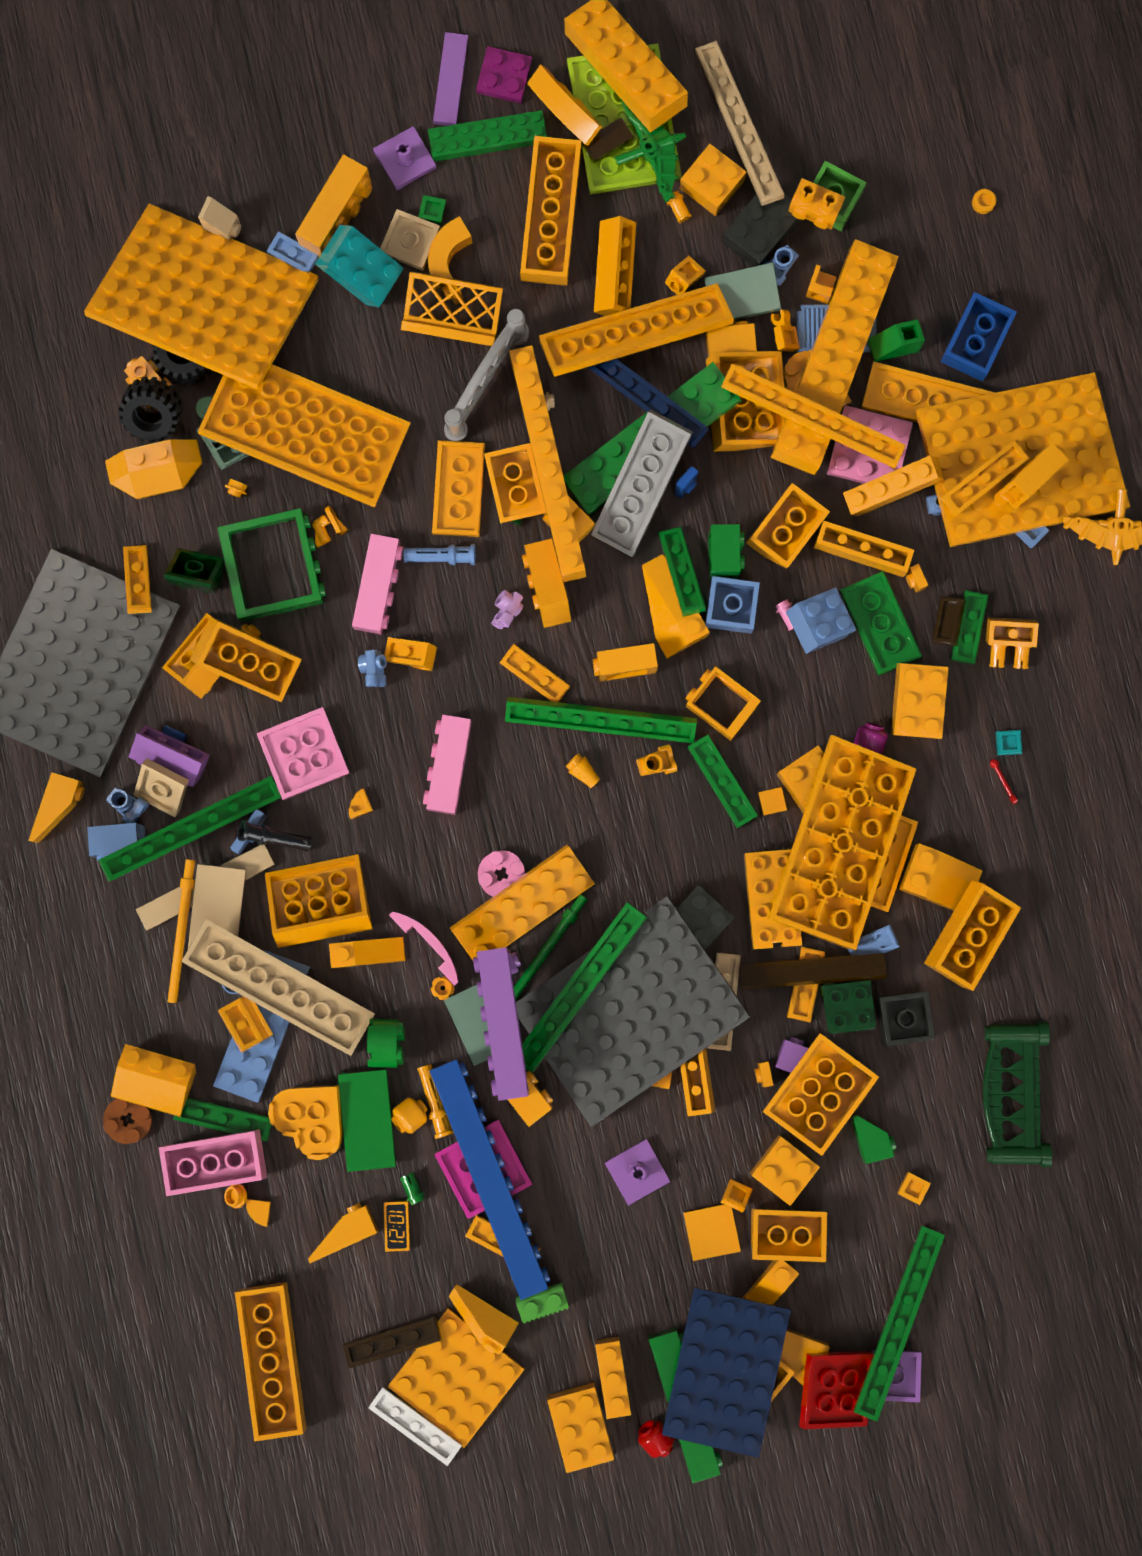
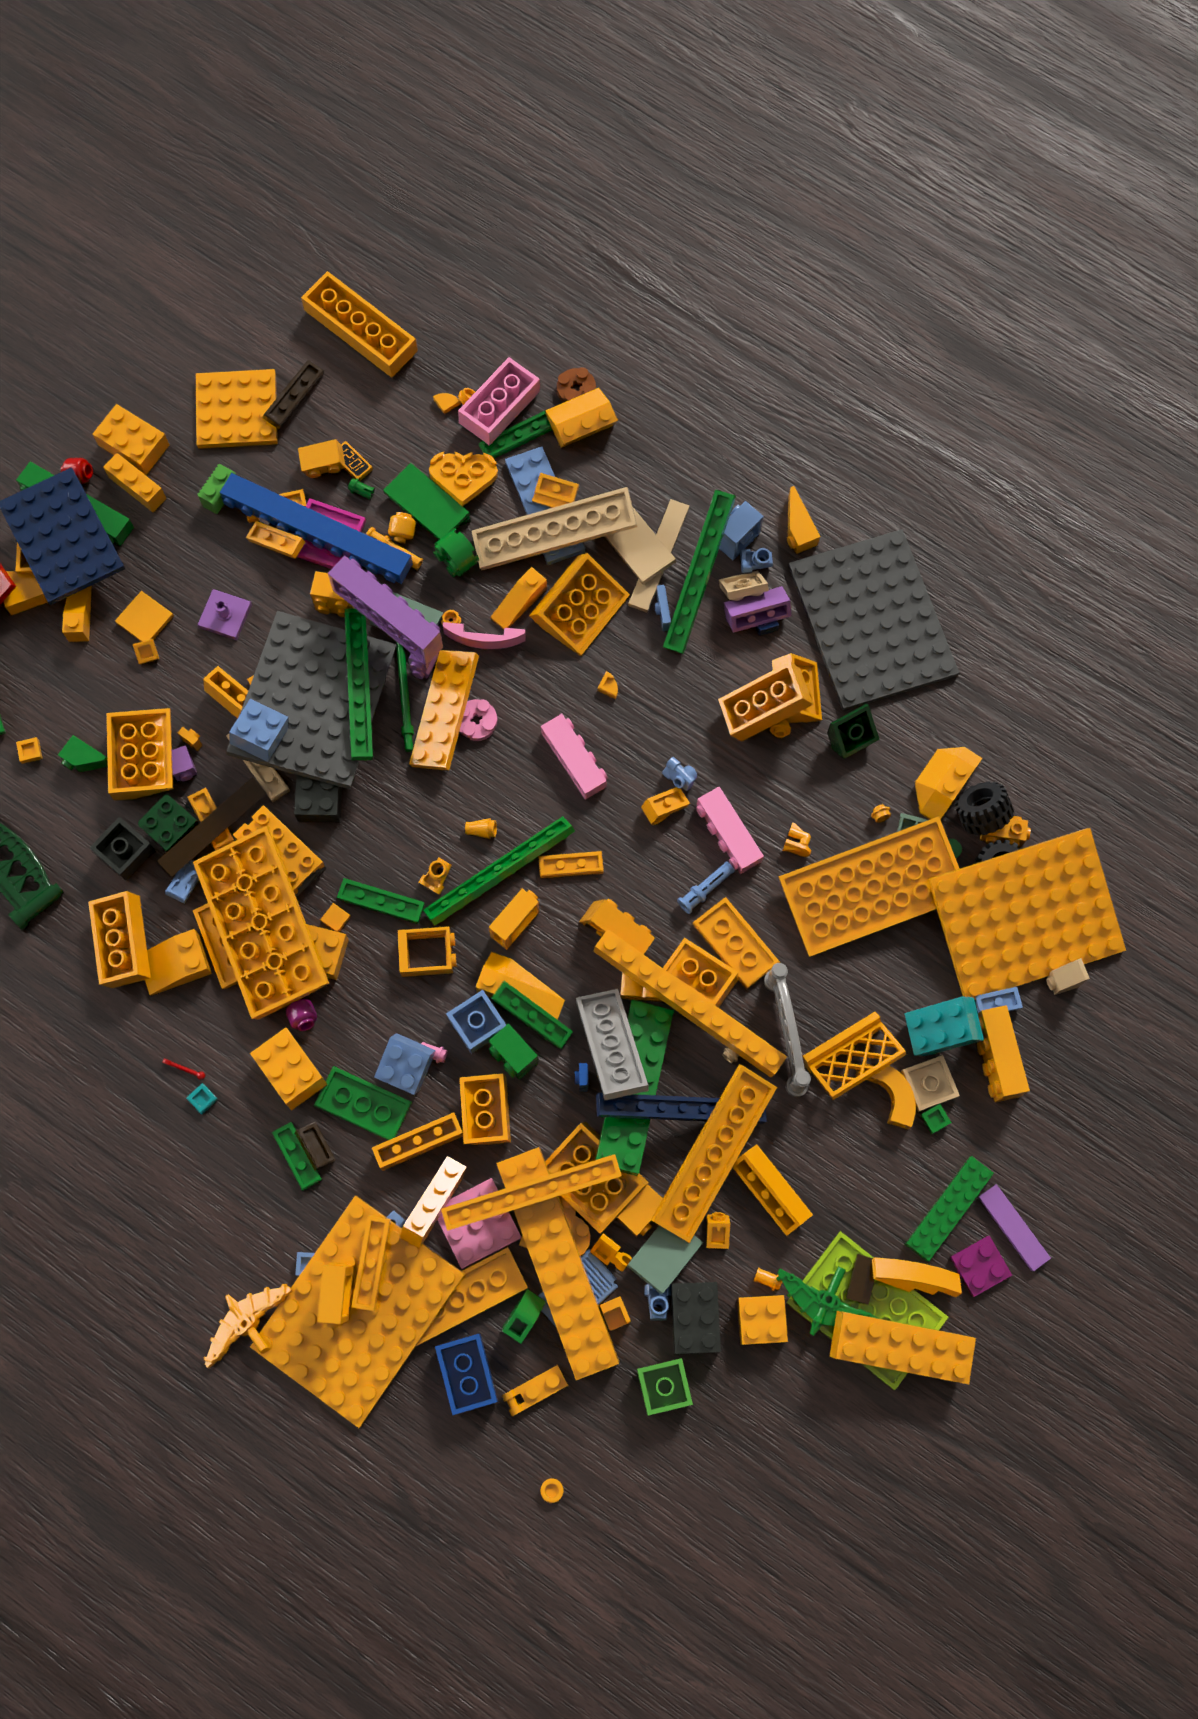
camera: 135 degrees right, 10 degrees down
light orange tile [123,545,152,614] -> none
light orange bar [167,859,195,1003] -> none
green window [217,508,326,622] -> none
black pin [238,820,312,852] -> none
bright pink plate [256,707,350,800] -> none
light orange slope [308,1202,379,1263] -> none
white plate [368,1386,462,1466] -> none
medium lavender tile [373,126,437,191] -> none
light orange slope [449,1284,519,1355] -> none
lavender plate [491,590,523,629] -> none
light orange brick [520,136,581,286] -> none
tan tile [695,41,784,206] -> none
light orange brick [750,1135,820,1206] -> none
light orange slope [751,1209,827,1262] -> none
light orange brick [789,178,845,230] -> none
light orange plate [906,564,928,593] -> none
light orange brick [986,617,1039,669] -> none
none -> medium blue brick [229,699,288,762]
none -> light orange plate [246,521,305,559]
none -> light orange brick [298,439,346,478]
none -> light orange plate [502,1365,568,1417]

